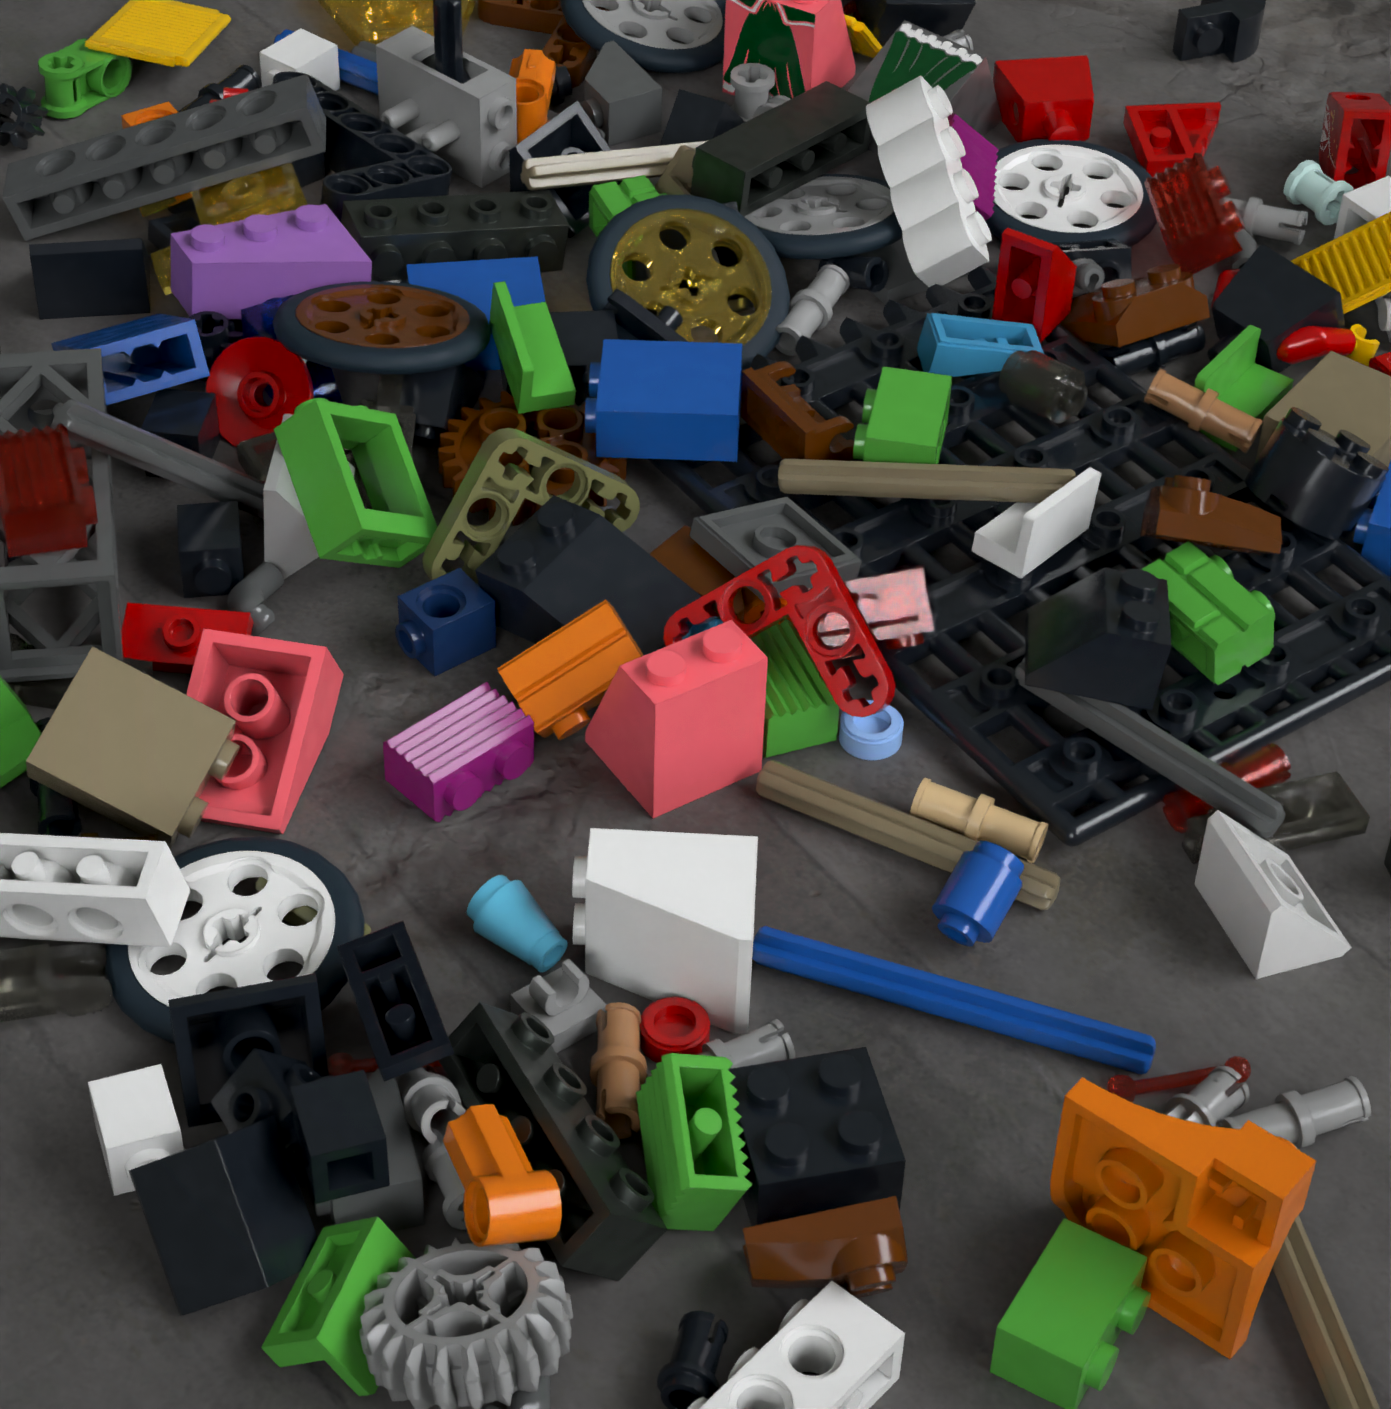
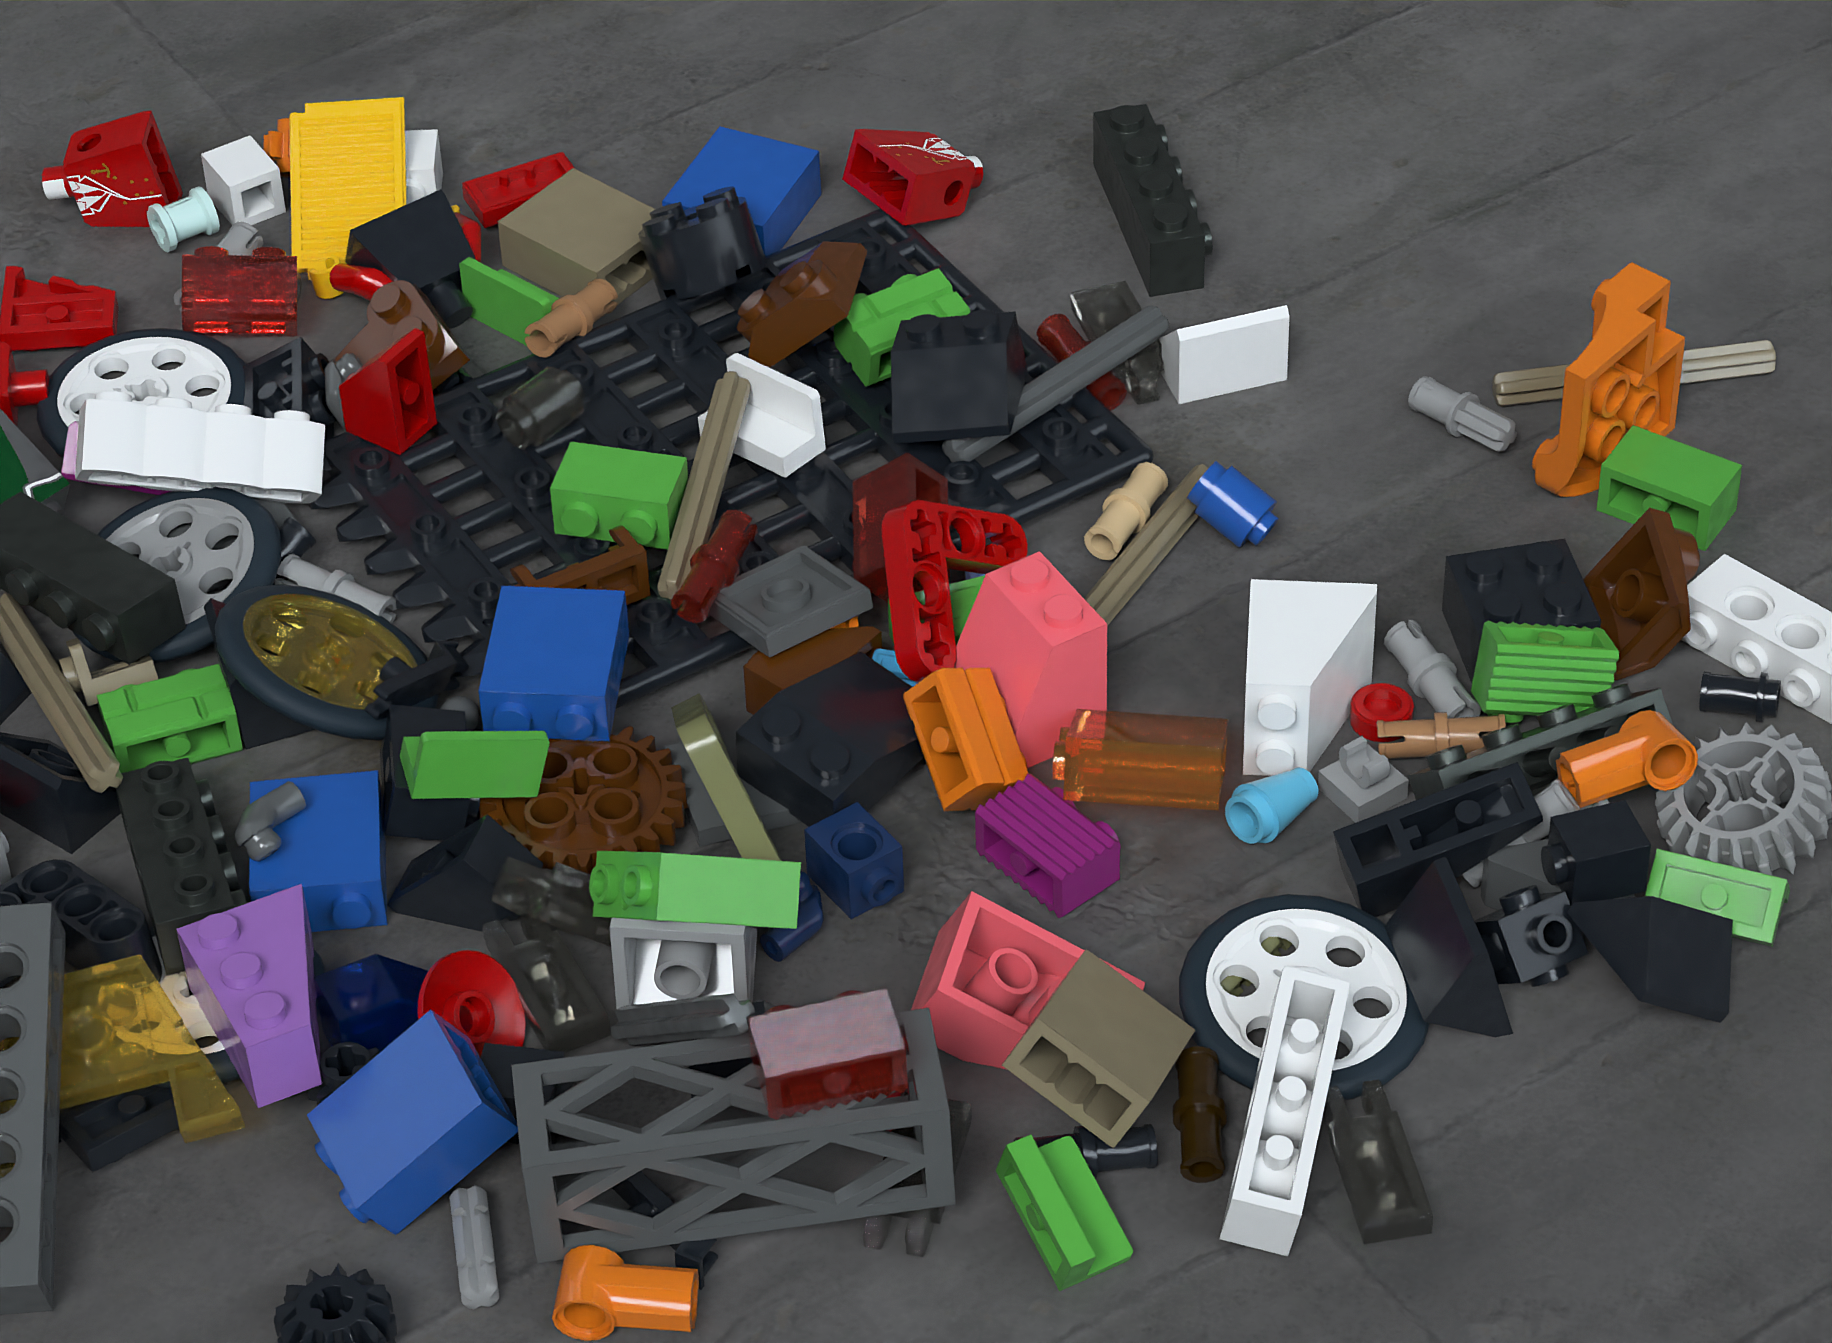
camera: 85 degrees left, 0 degrees up
black slope [29,238,150,320] -> none
white brick [88,1064,184,1196] -> none
wedge [272,282,492,374] -> none
blue axle [752,926,1156,1074] -> none
dark azure slope [917,313,1045,377] -> none
clear red hinge [1107,1056,1252,1102] -> none
light grey pin [1219,1076,1371,1150] -> none
none -> dark grey arm [235,781,306,862]
none -> clear red pin [671,510,758,623]
none -> dark blue arm [760,871,824,962]
none -> clear orange brick [1053,709,1229,811]

